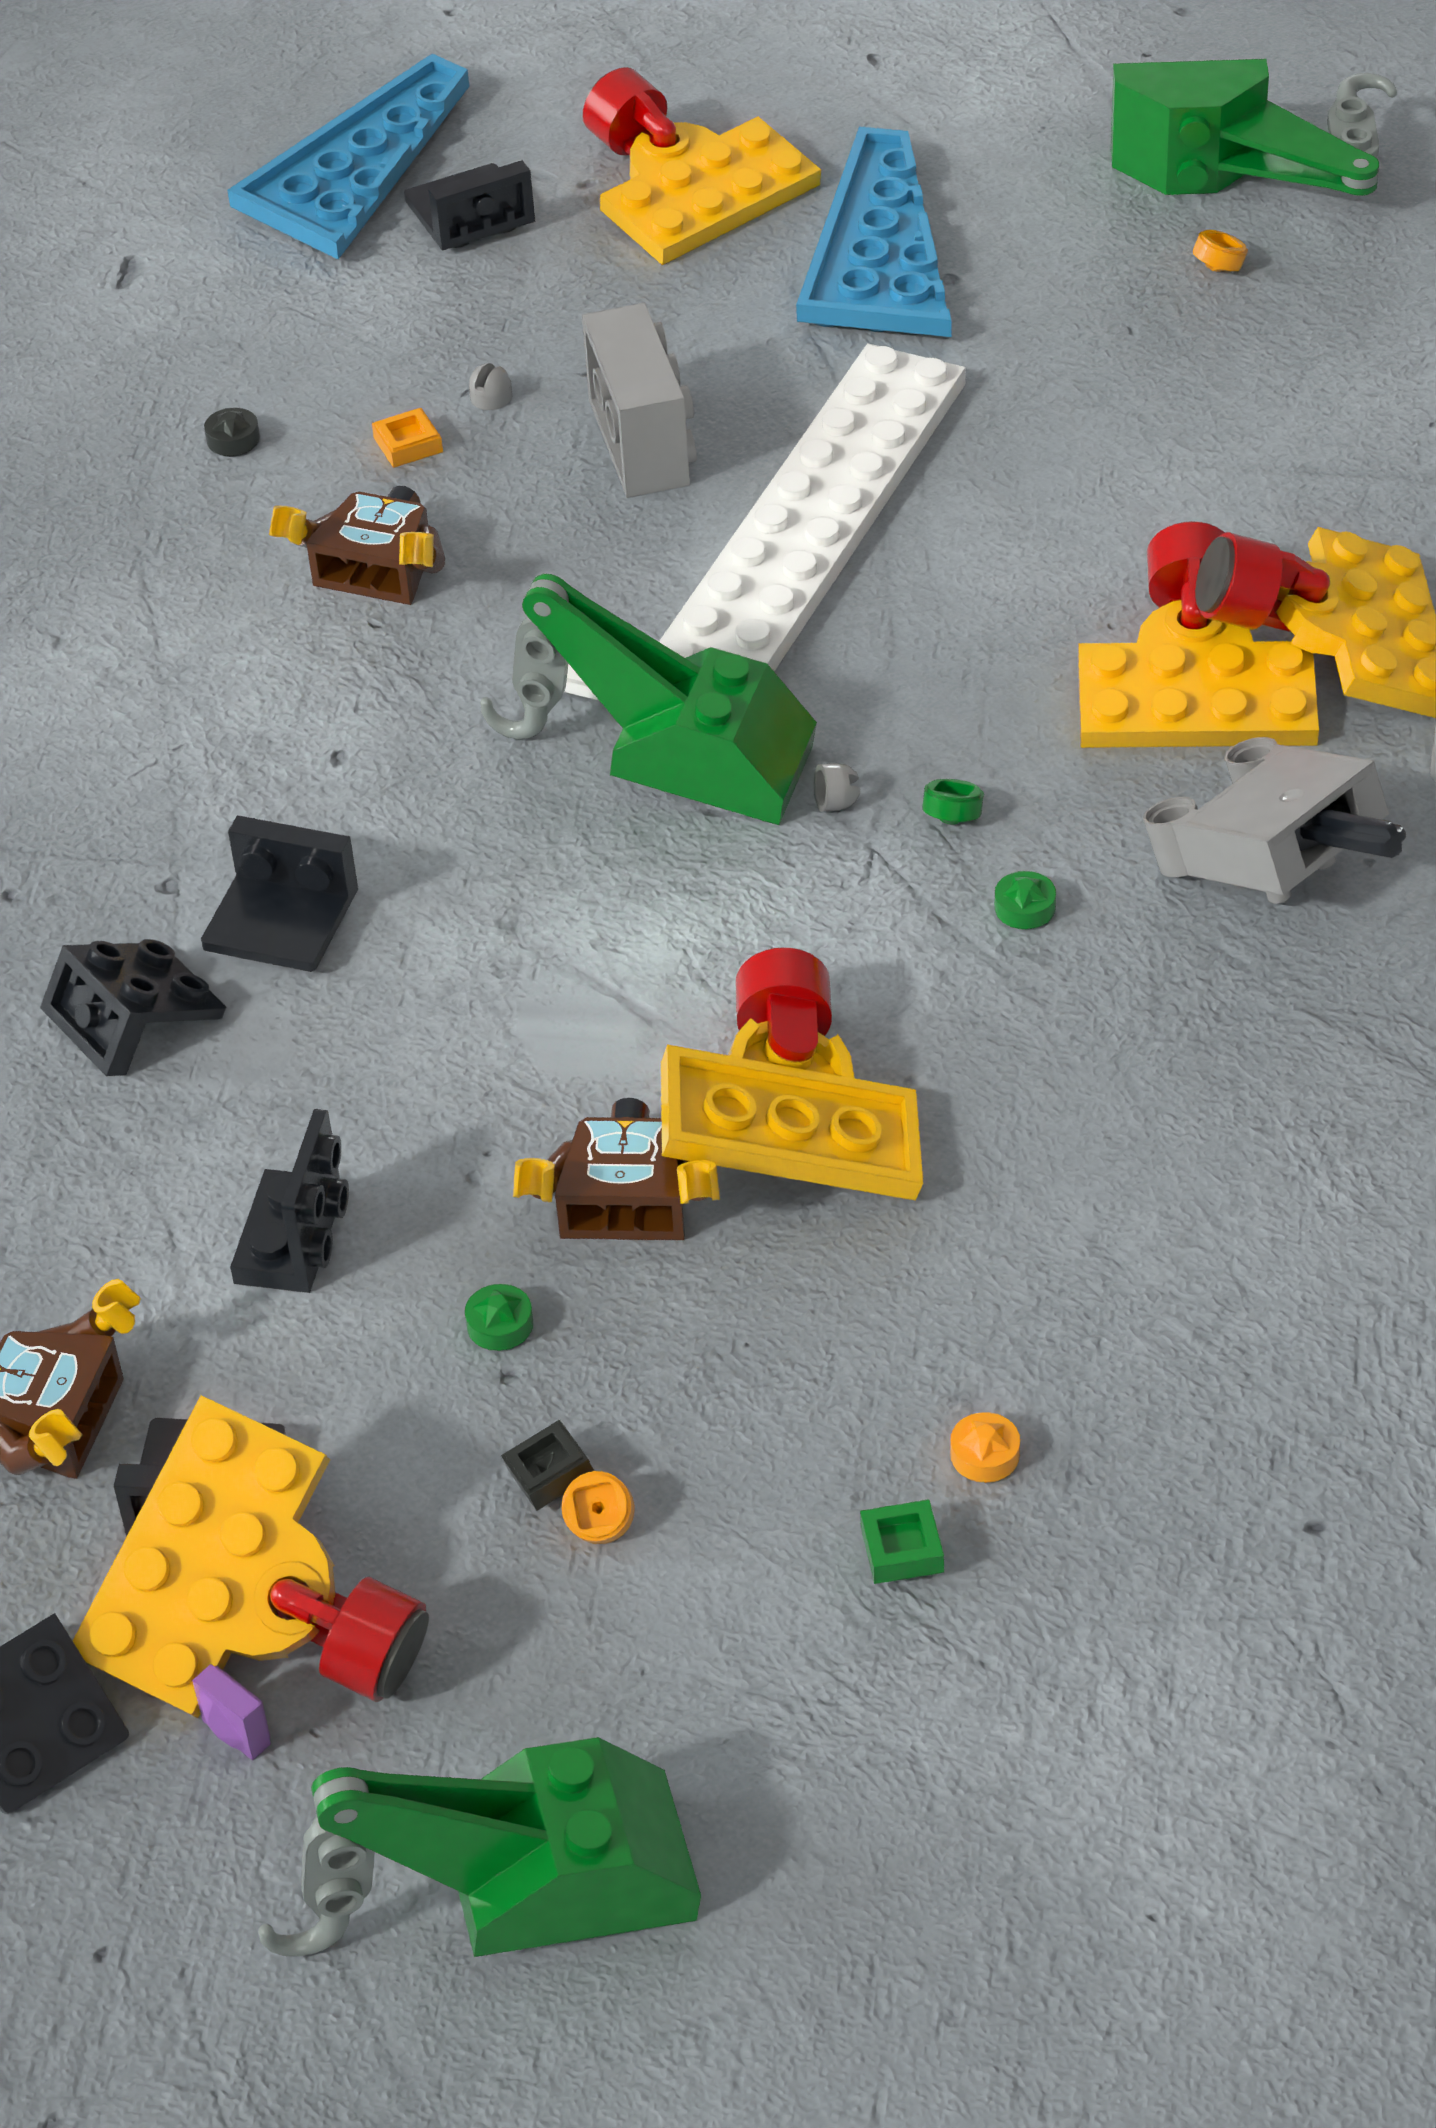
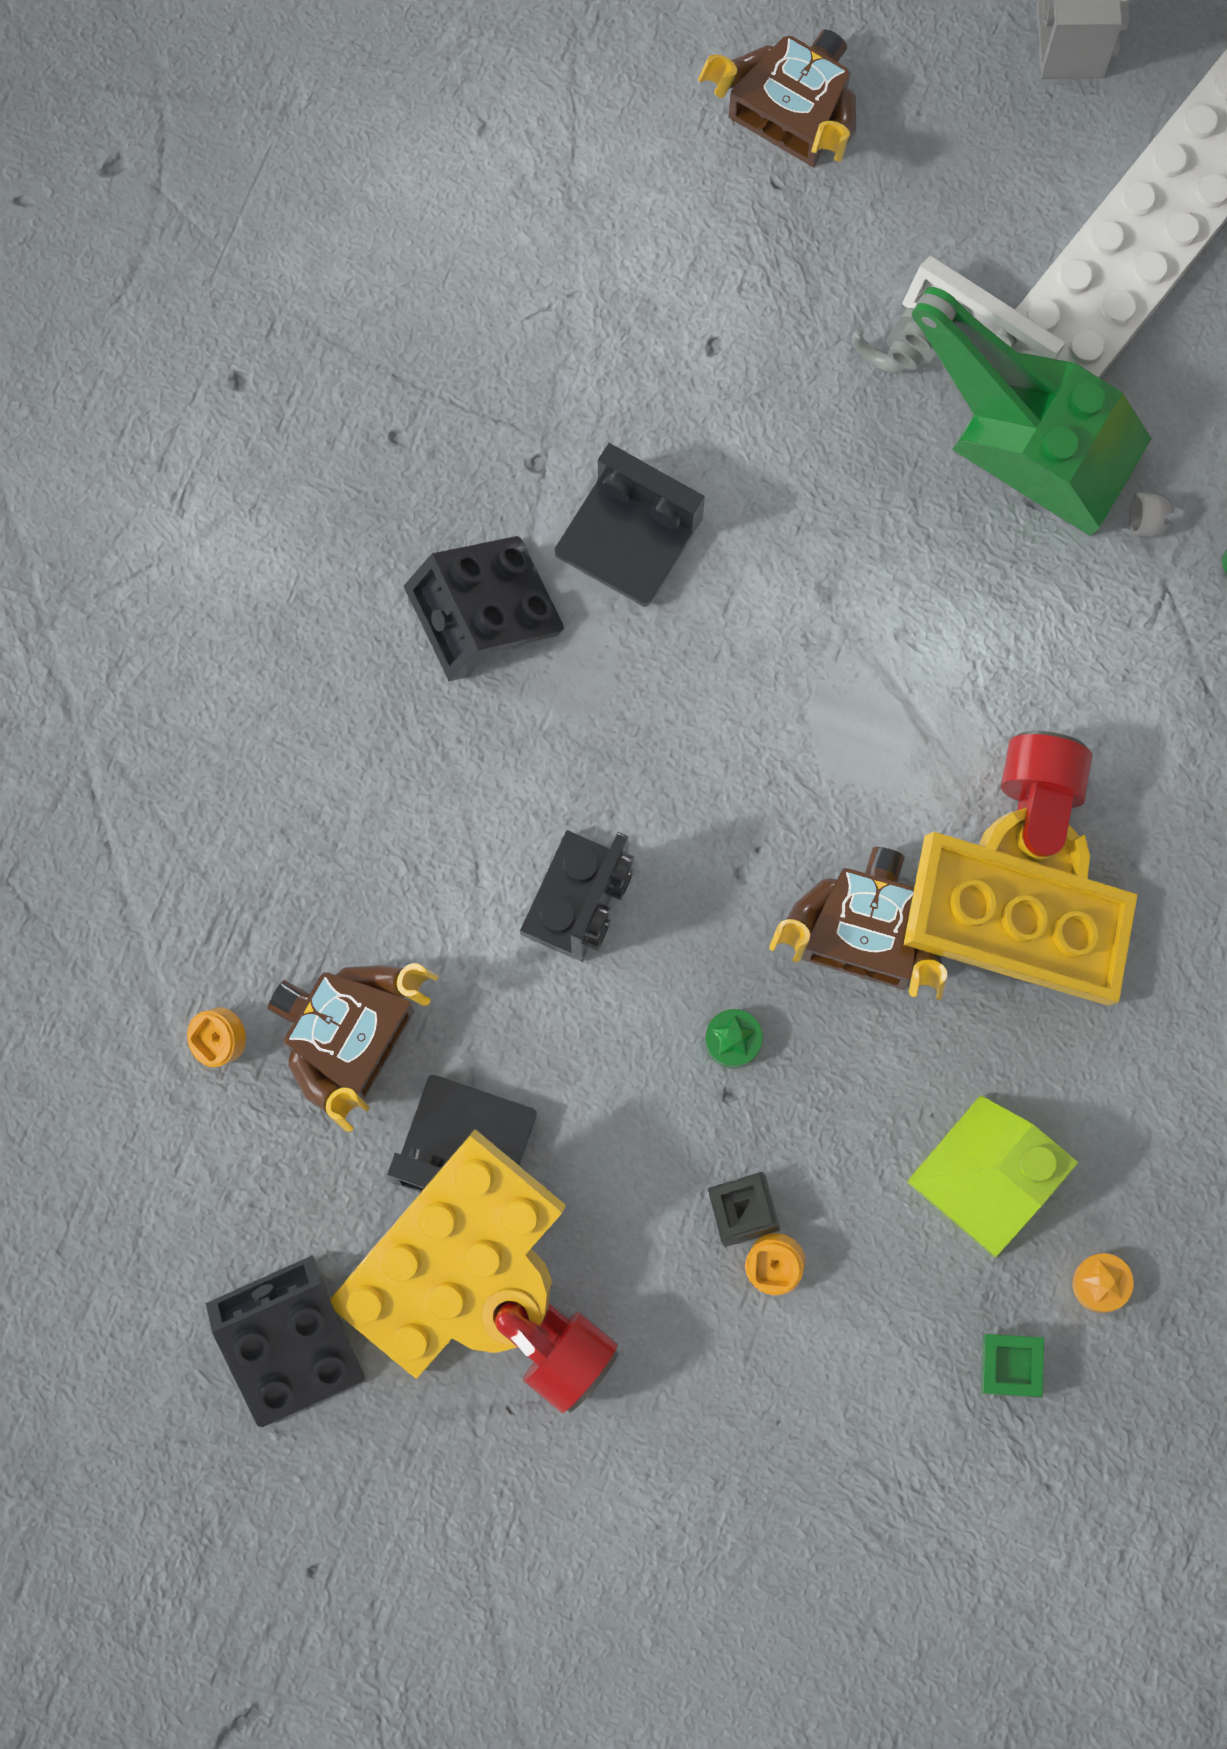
camera: 10 degrees right, 30 degrees up
medium lavender tile [192,1664,271,1761] -> none
green slope [258,1737,701,1957] -> none
none -> lime slope [907,1095,1079,1258]

